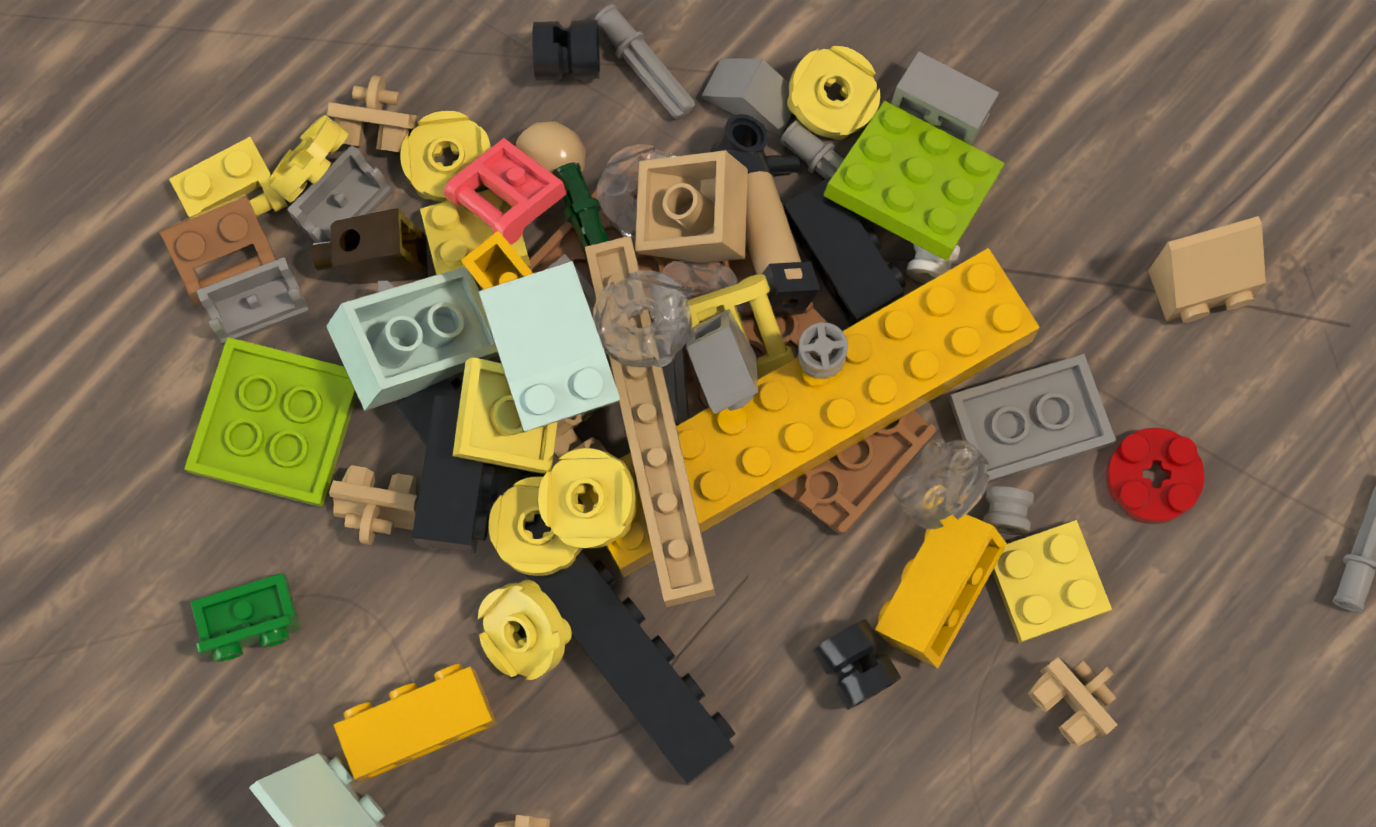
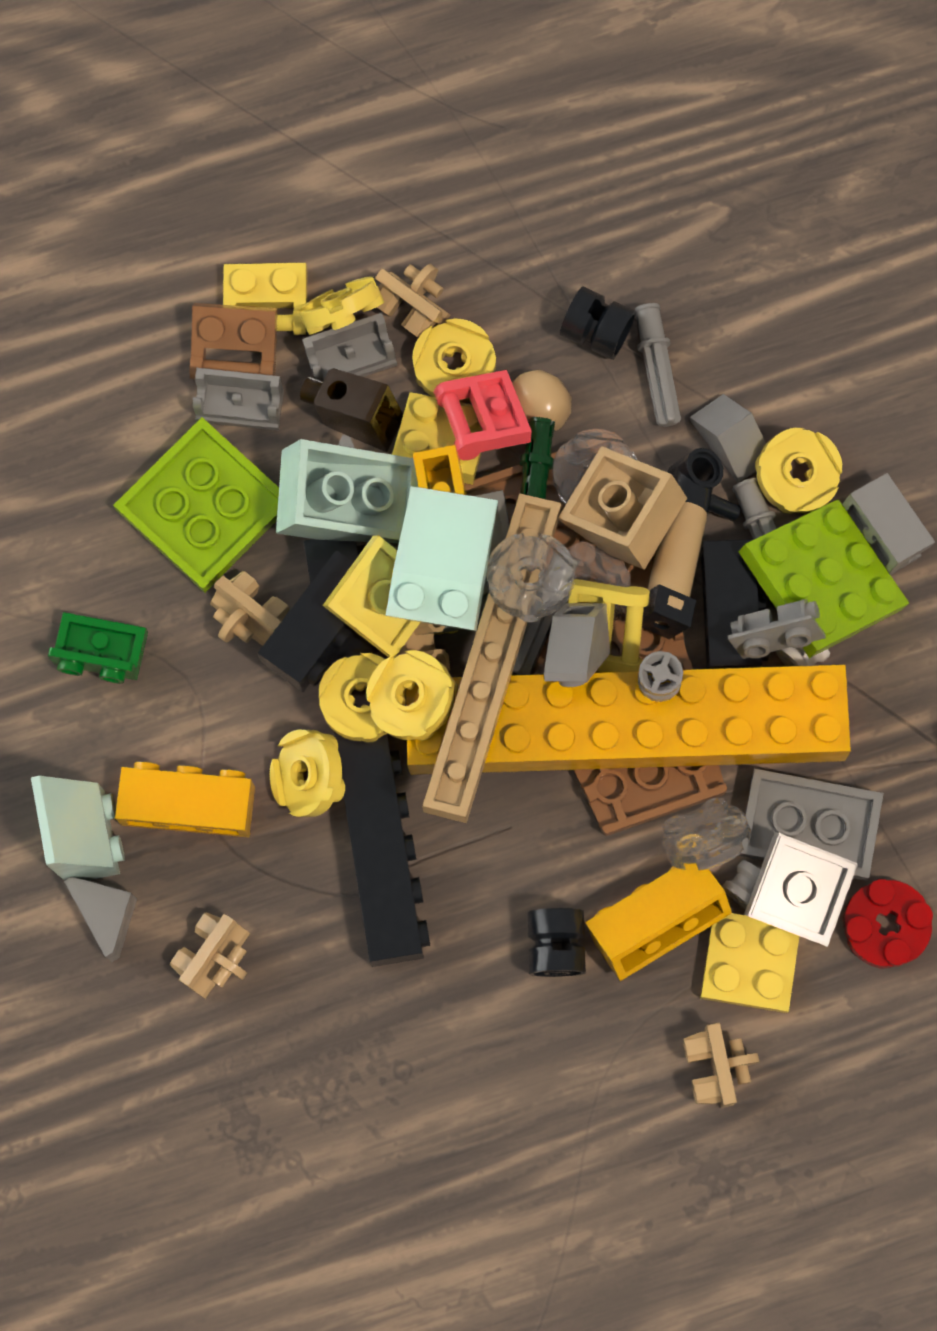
camera: 30 degrees right, 0 degrees up
none -> light grey hinge [728,599,826,659]
none -> tile [744,832,858,946]

